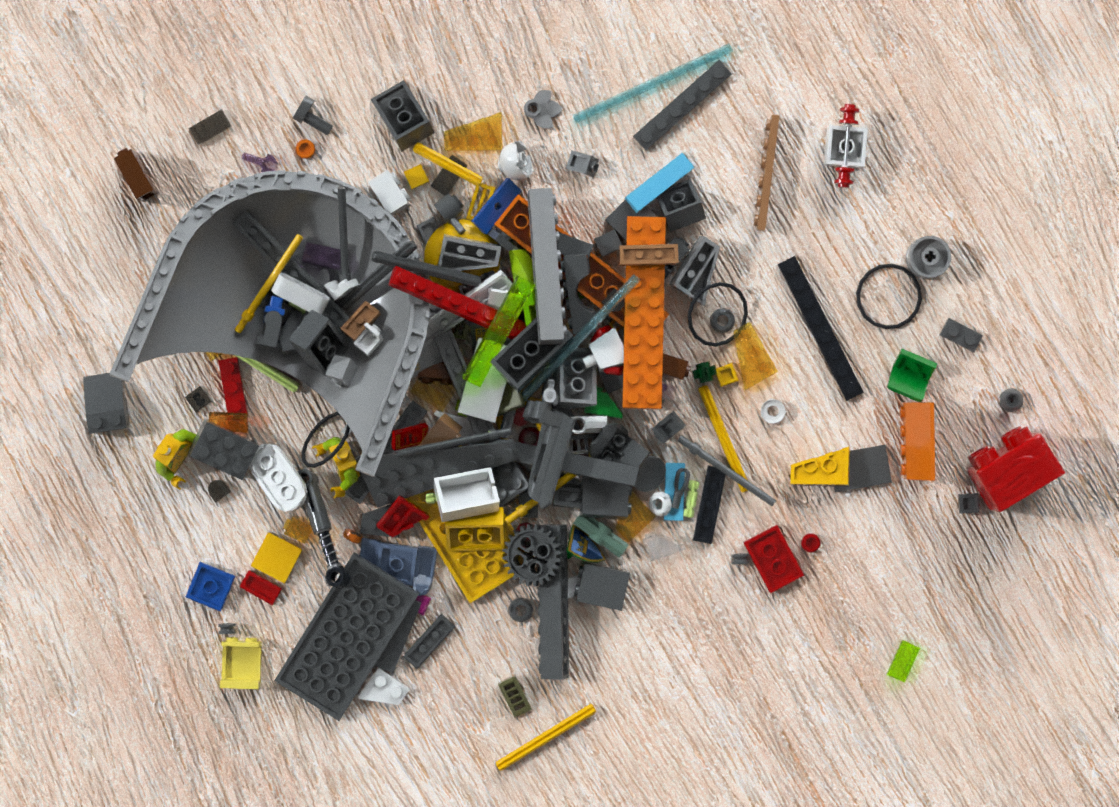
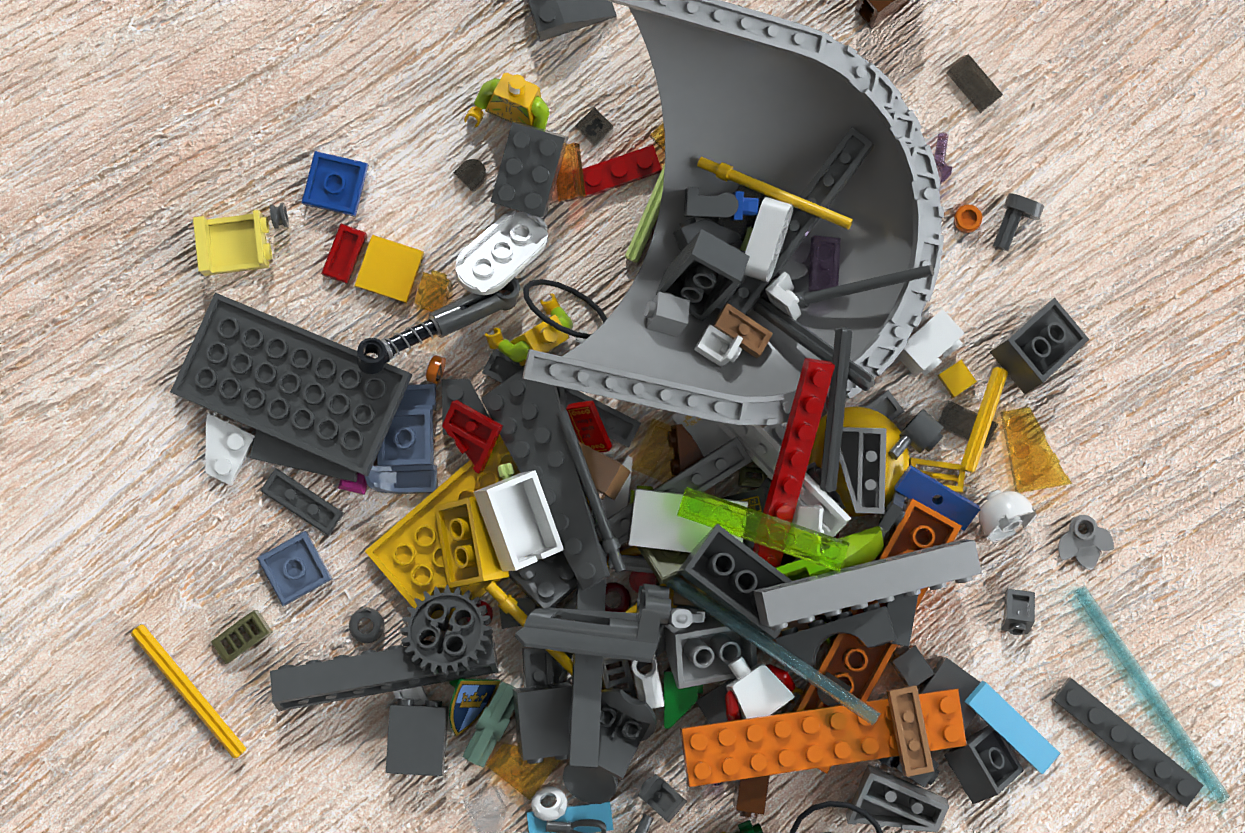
camera: 80 degrees right, 5 degrees down
none -> sand blue tile [257,531,333,606]

